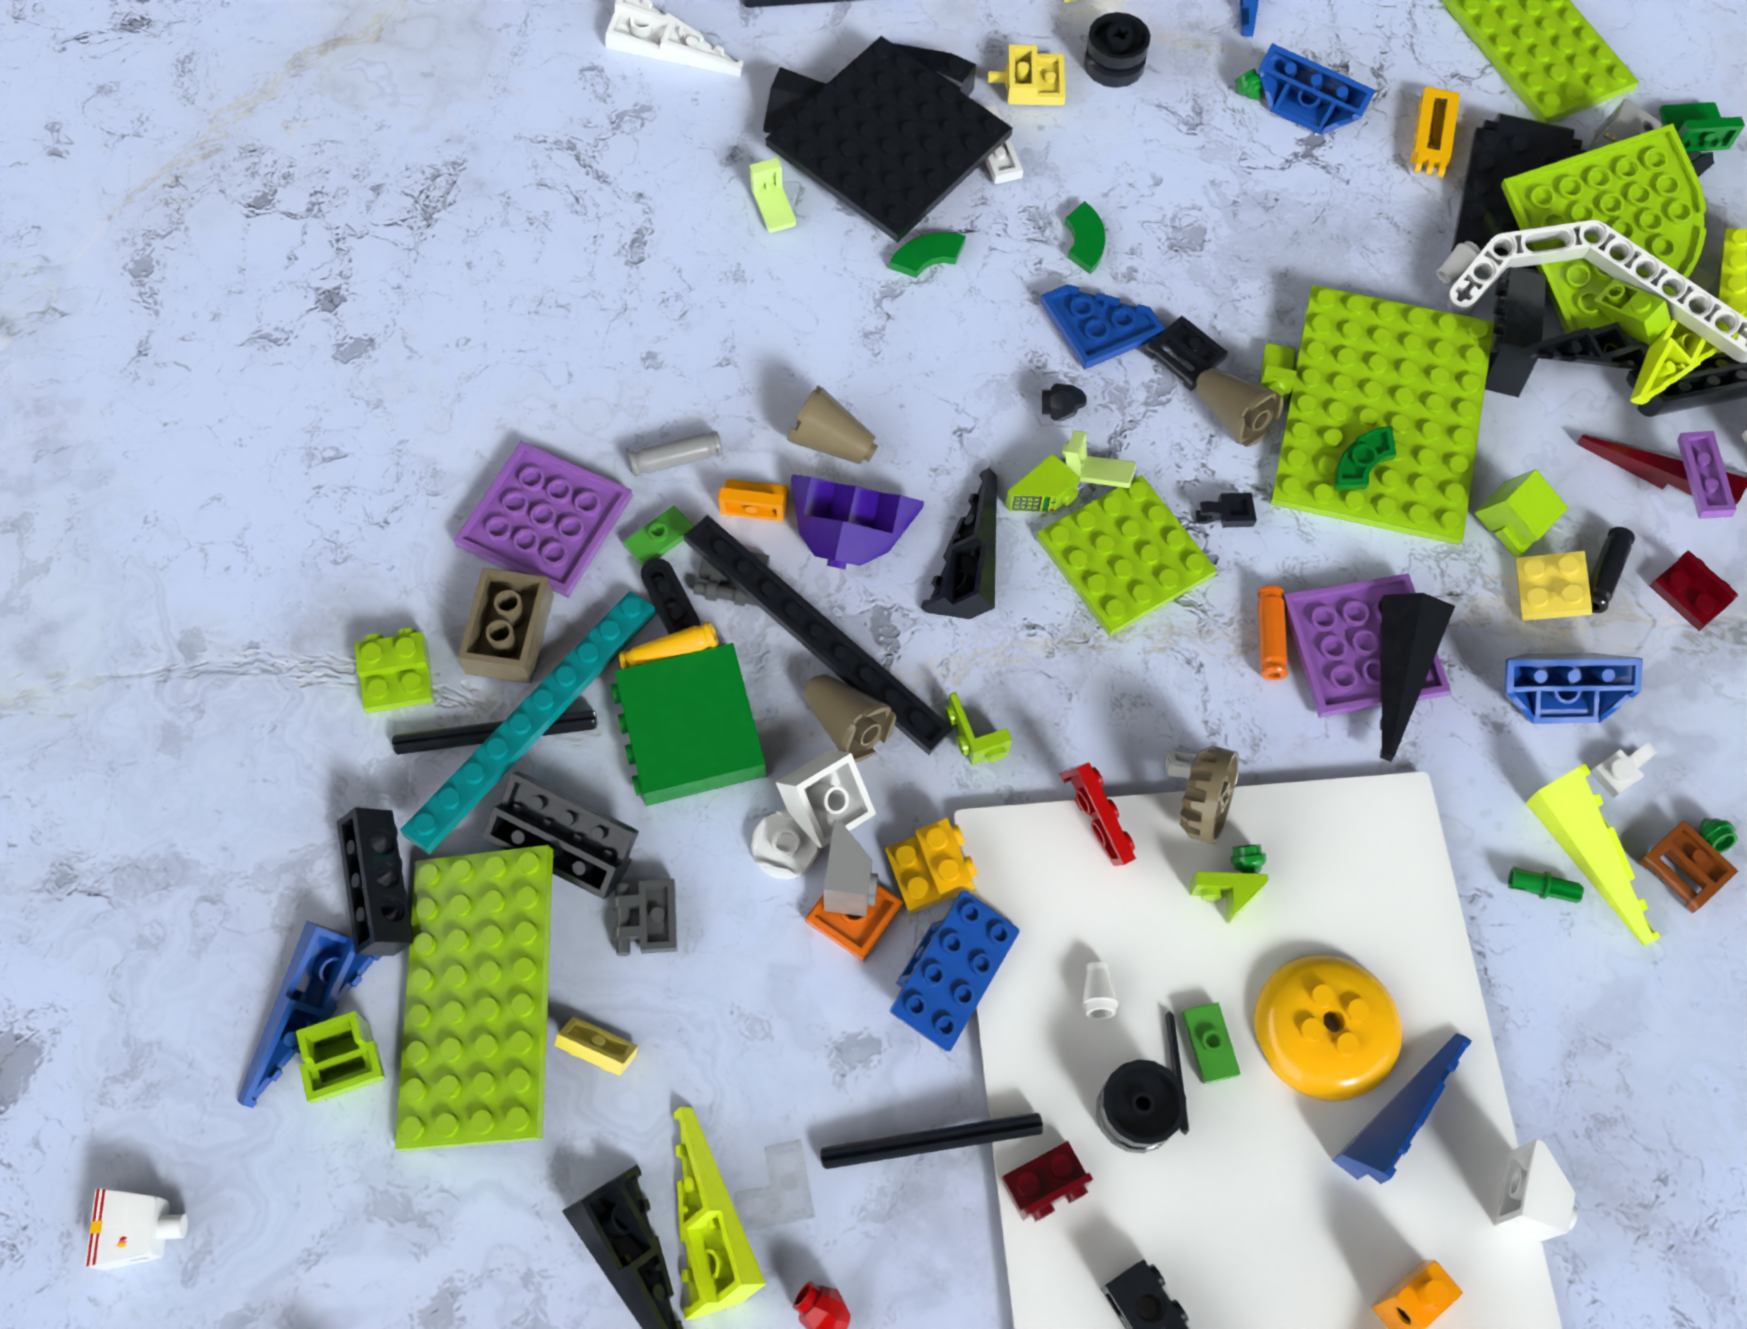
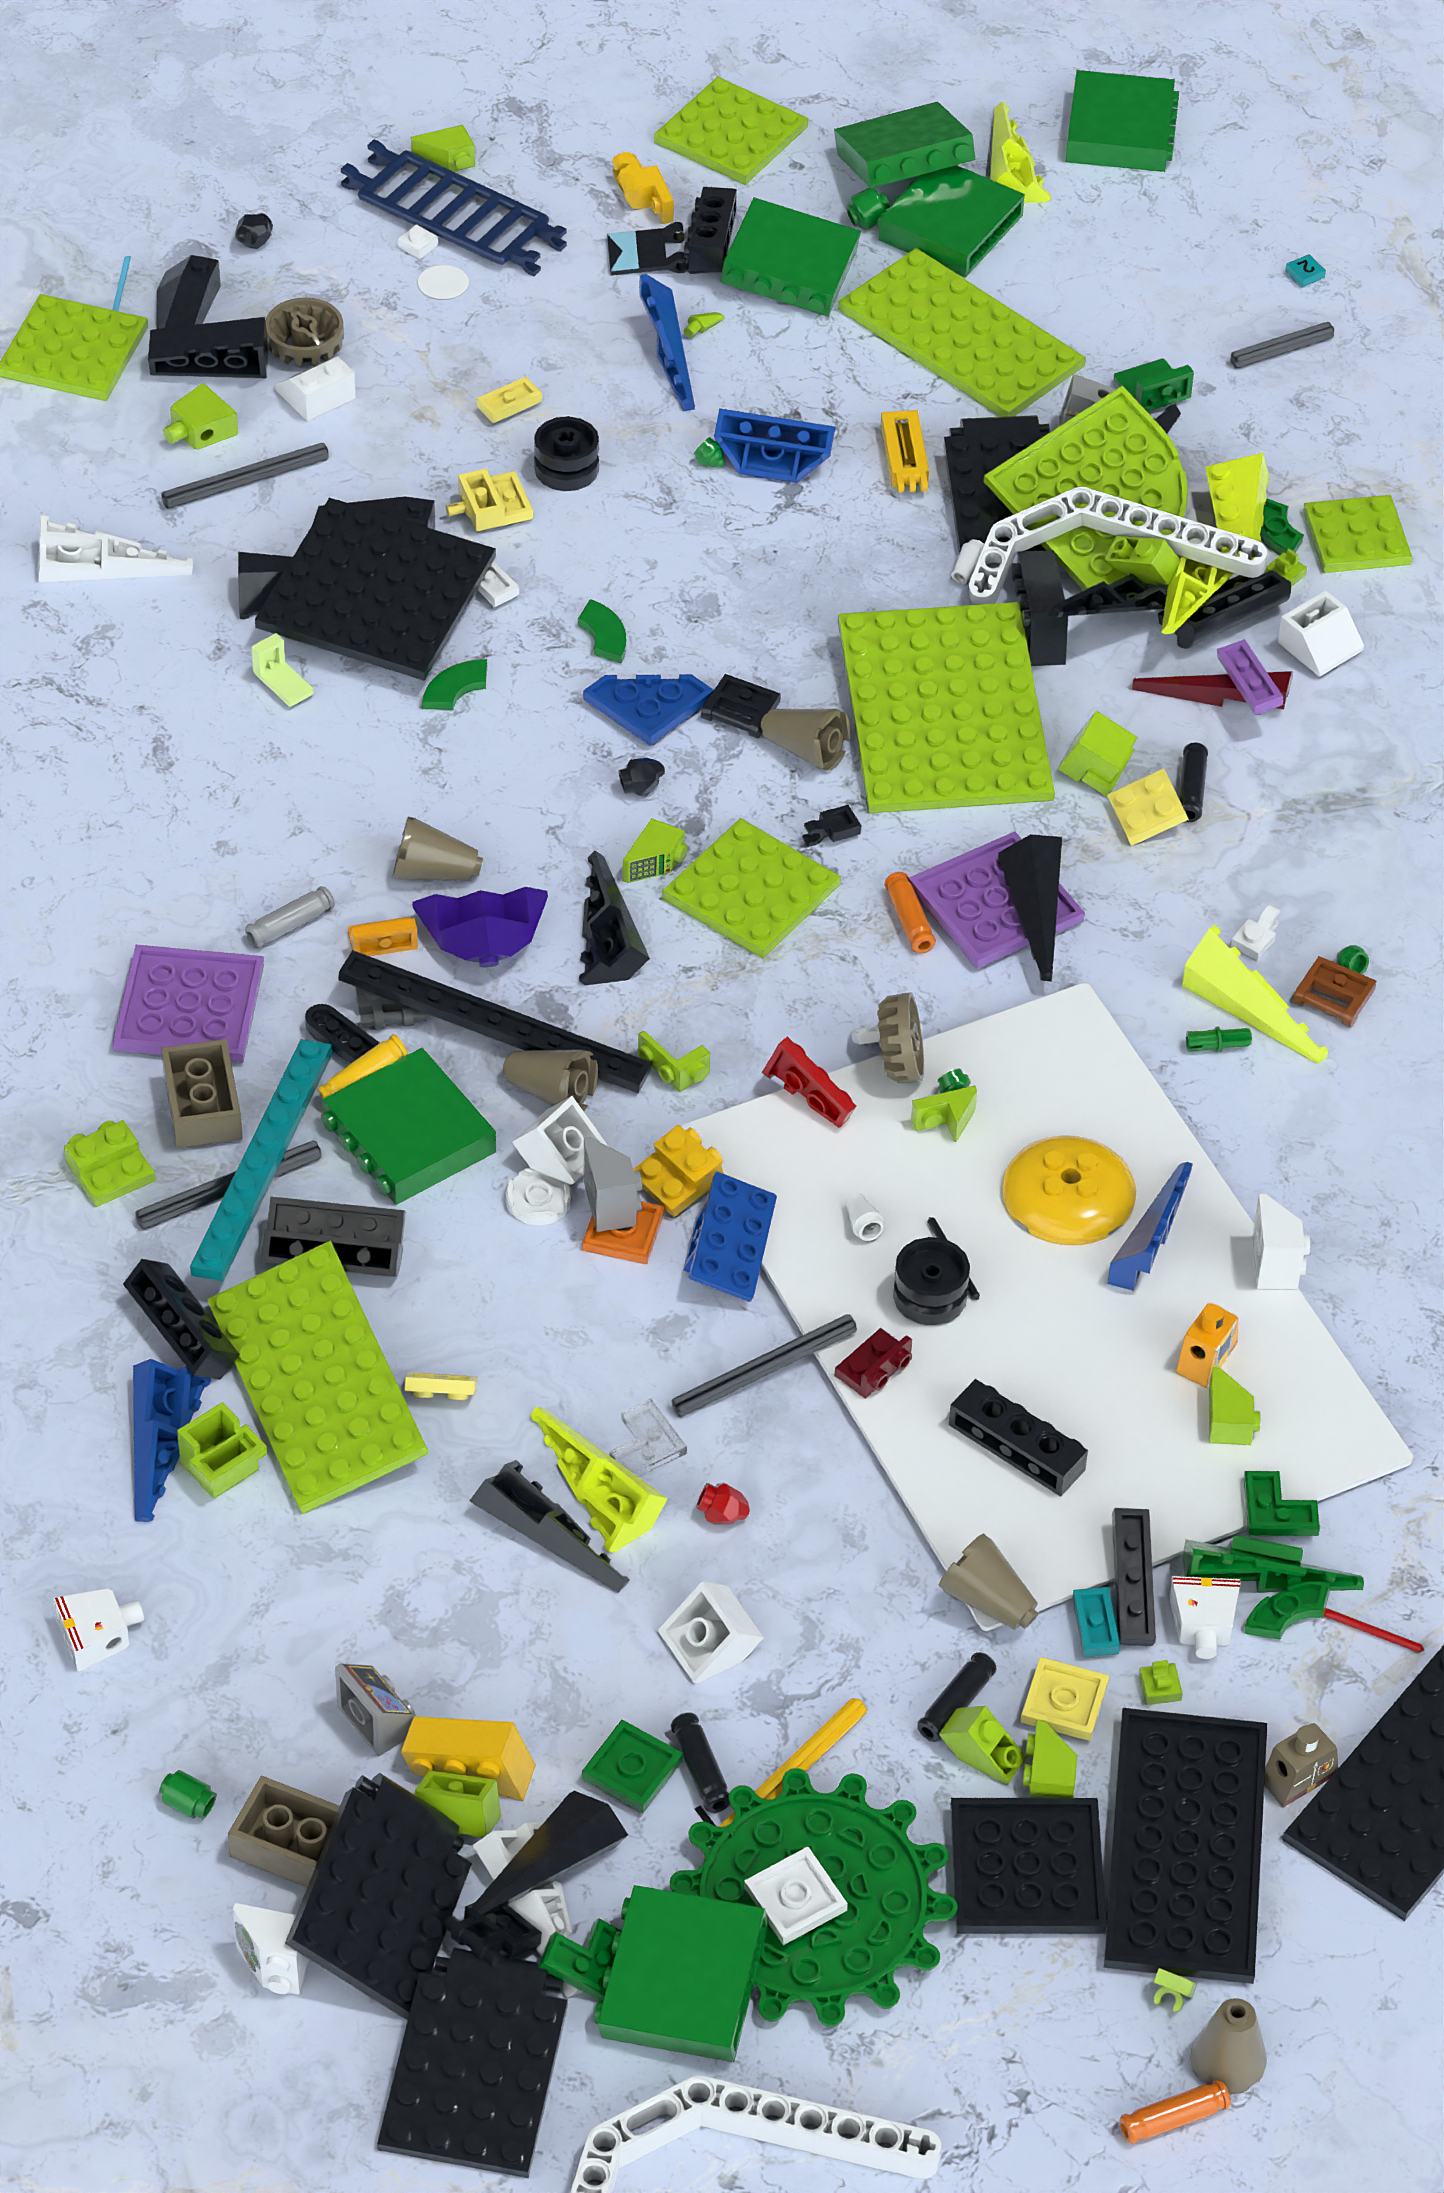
camera: 20 degrees left, 15 degrees down
dark grey plate [612,878,678,956] -> none
bright green plate [623,505,694,567] -> none
yellowish green bracket [1062,430,1136,488] -> none
bright green plate [1181,1002,1241,1085] -> none
lime bracket [1258,343,1297,402] -> none
green tile [1334,426,1396,490] -> none
blue wedge [1504,653,1643,724] -> none
dark red bracket [1649,551,1738,631] -> none

